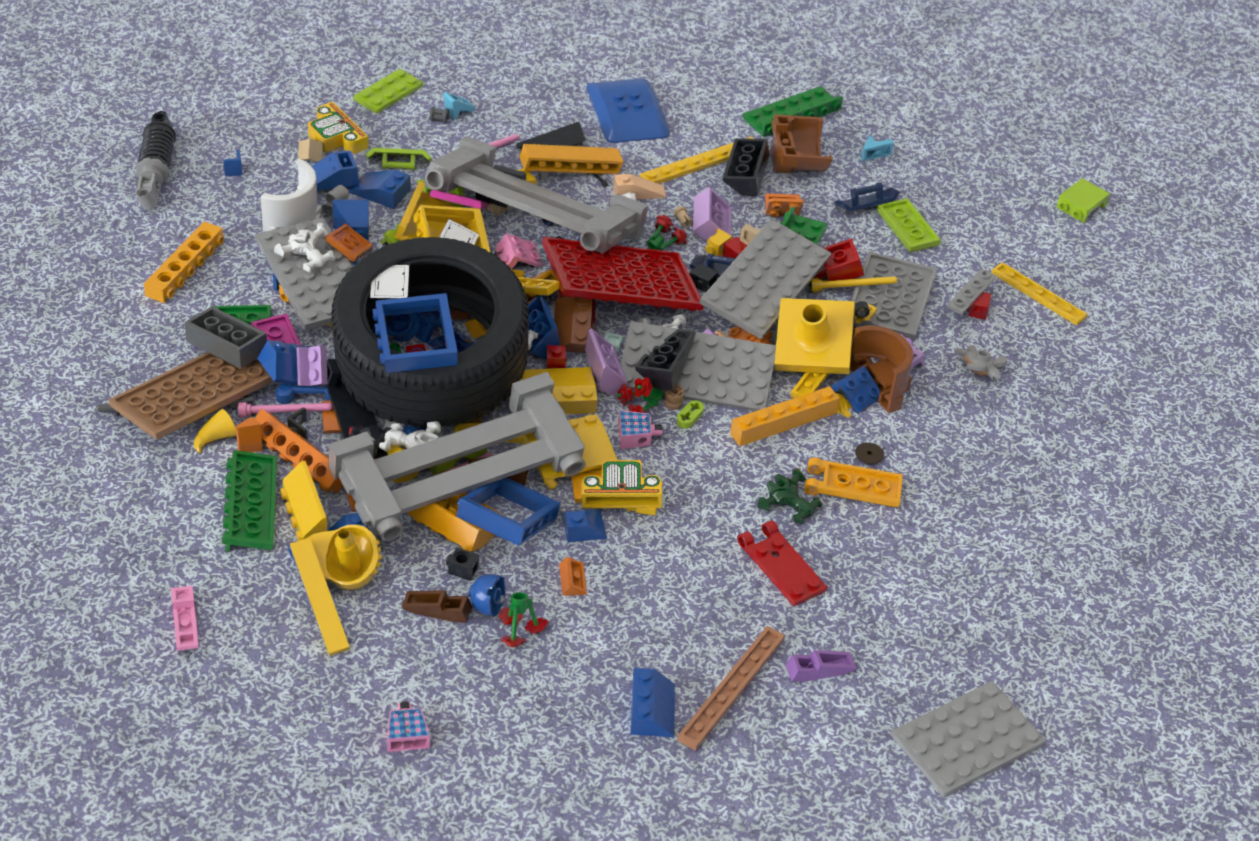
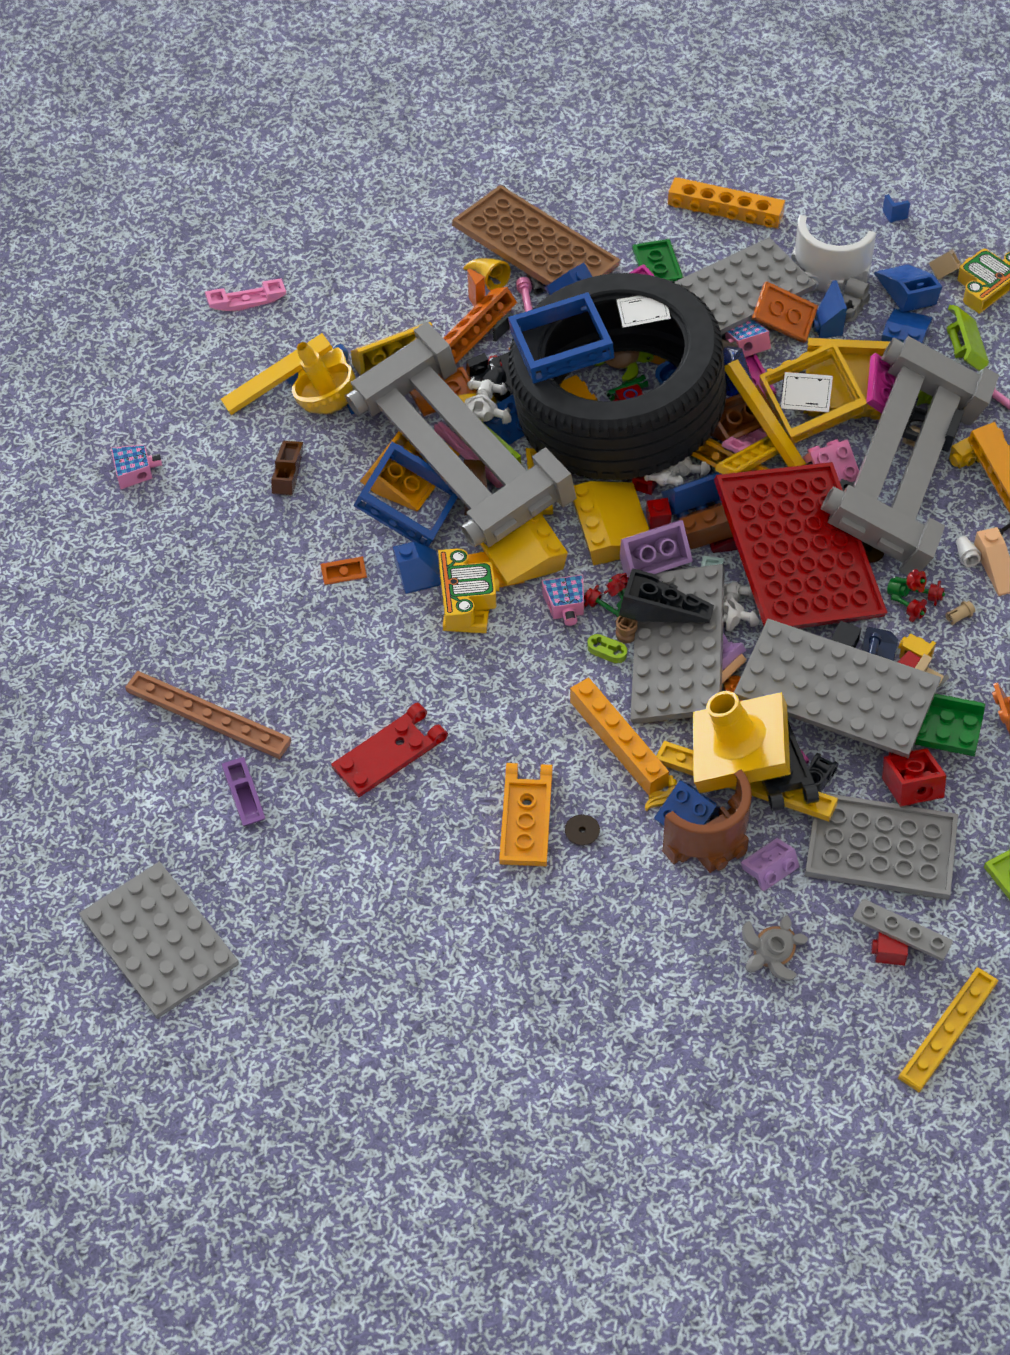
camera: 90 degrees right, 10 degrees up
piece [136,111,176,210] -> none
dark grey brick [185,306,267,369] -> none
green bracket [222,450,277,552] -> none
white piece [274,223,335,273] -> none
black brick [446,547,479,581] -> none
blue cylinder [468,574,506,616] -> none
plant [498,592,549,647] -> none
blue slope [630,668,675,737] -> none
lavender slope [693,187,731,240] -> none
dark green piece [757,468,823,524] -> none
yellow piece [811,276,898,293] -> none

